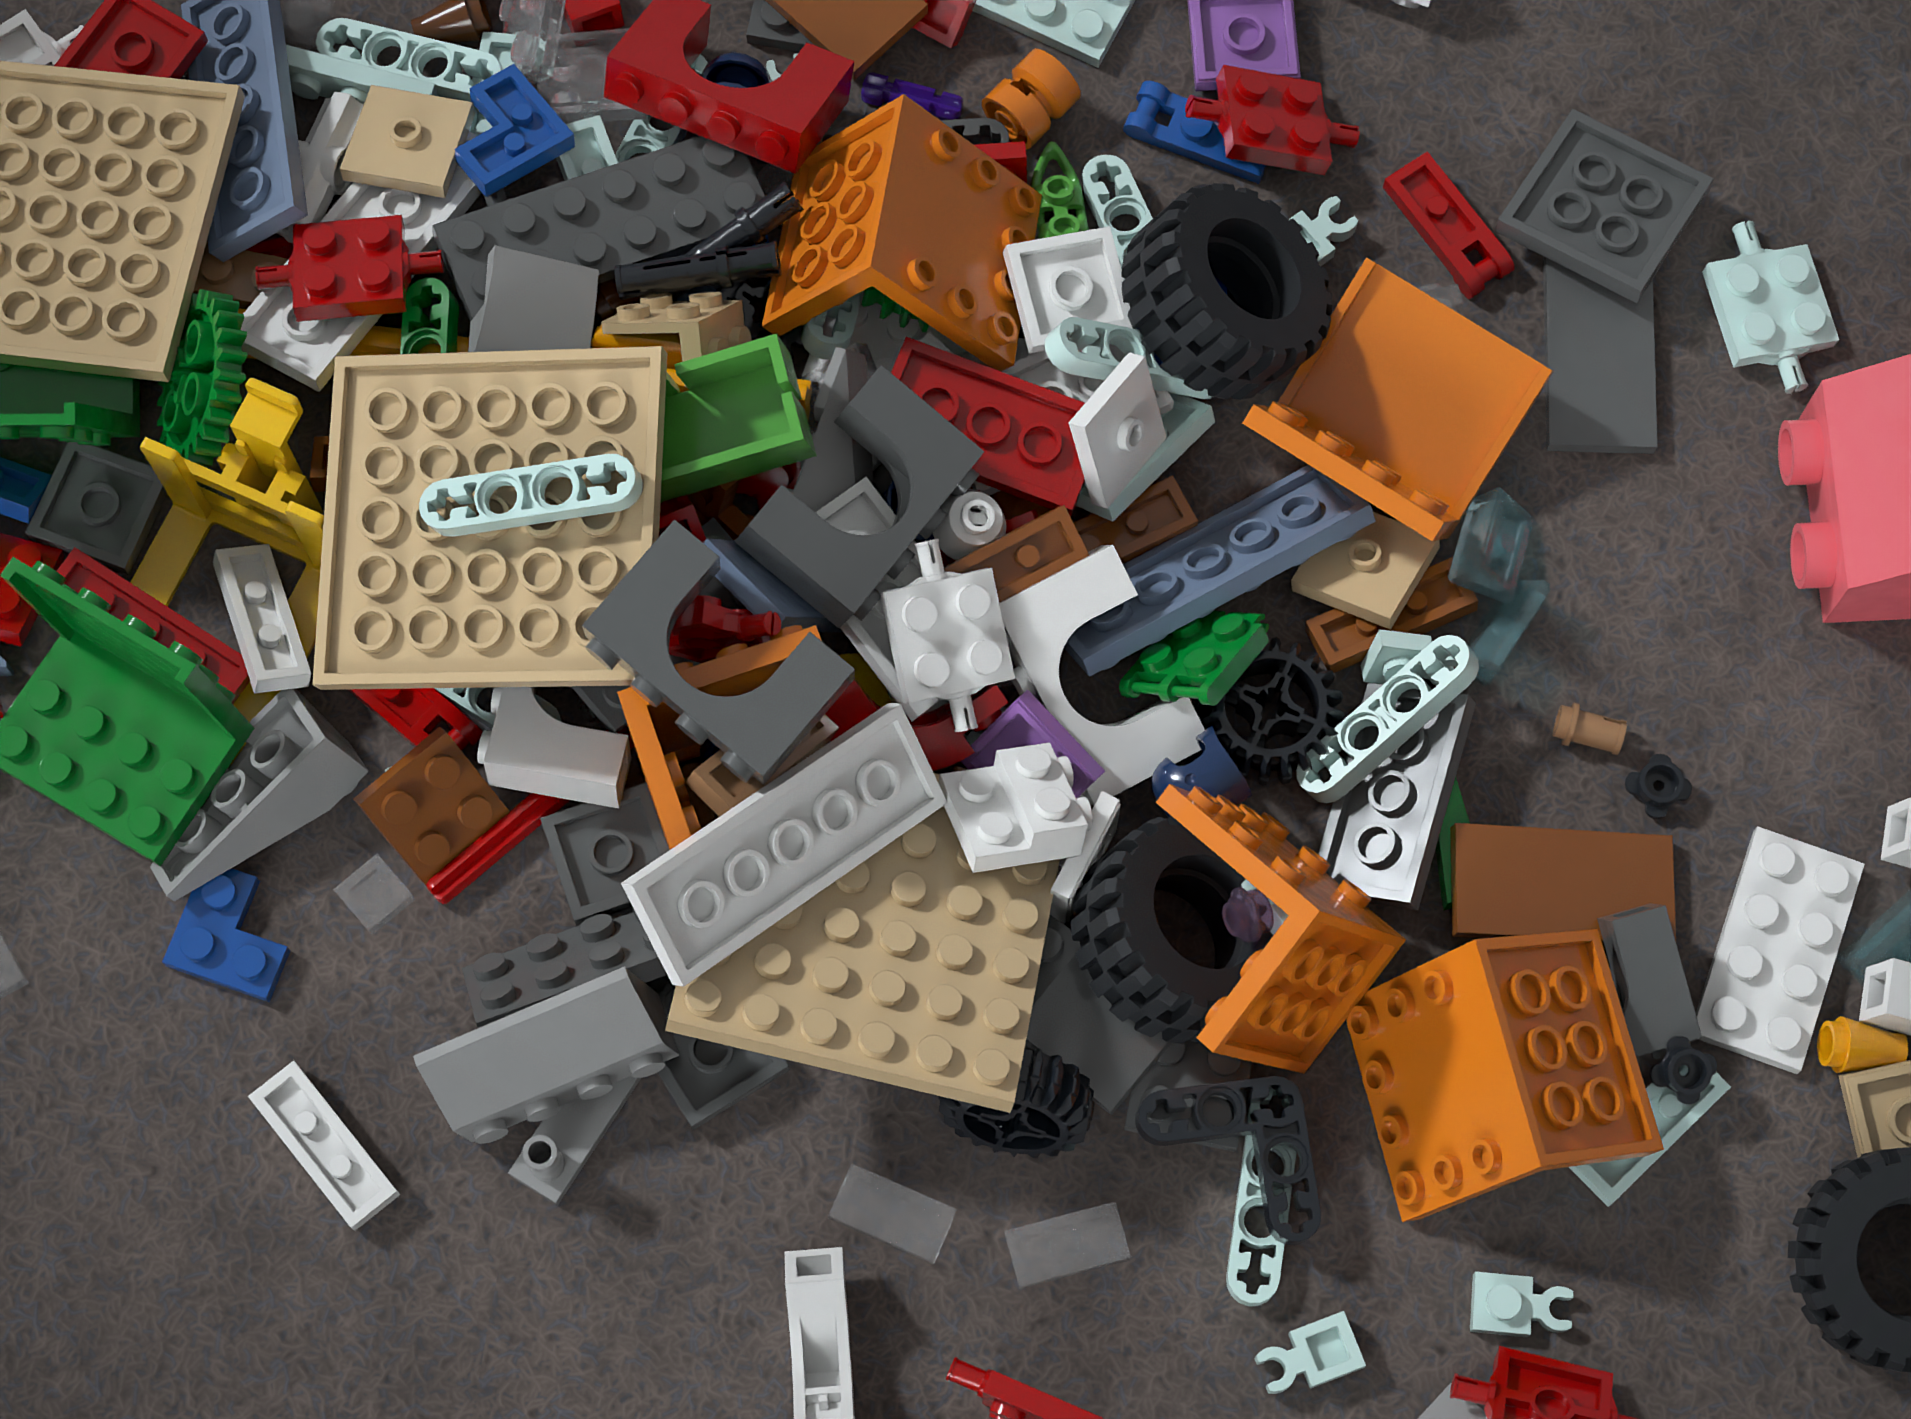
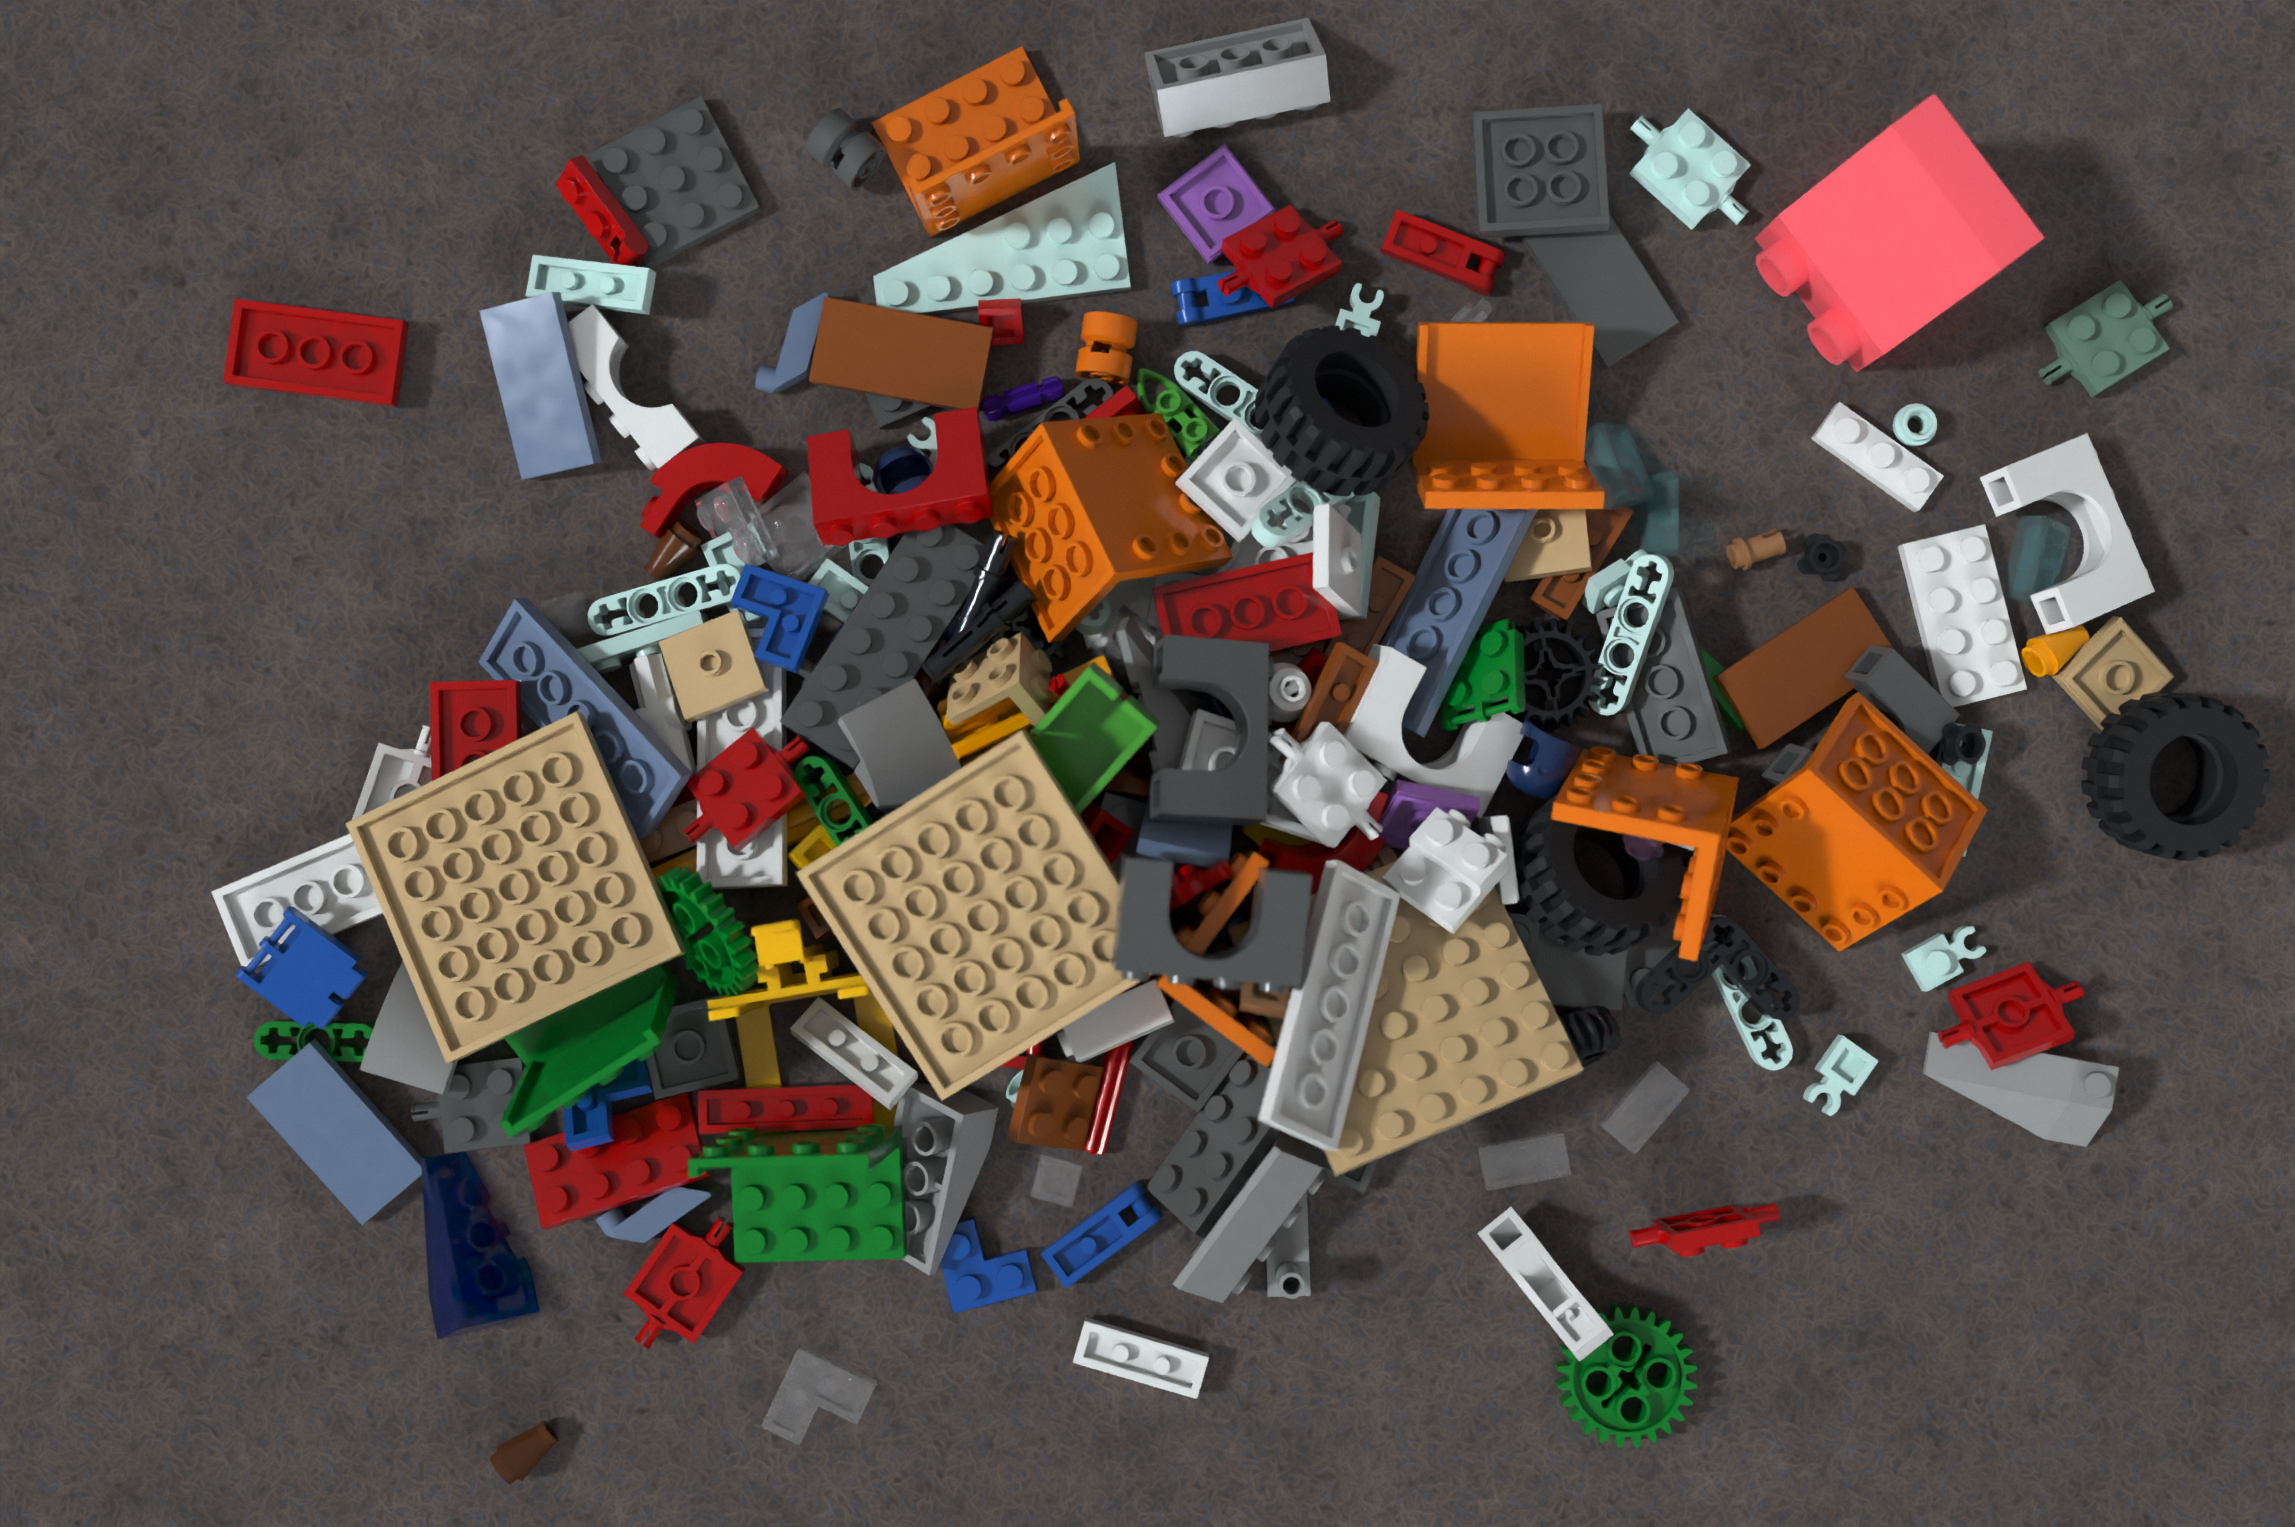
camera: 30 degrees left, 15 degrees up
light aqua beam [419,454,643,537] -> none
none -> blue plate [1041,1180,1163,1289]
none -> white plate [1811,402,1944,512]
none -> light aqua plate [1893,403,1937,447]

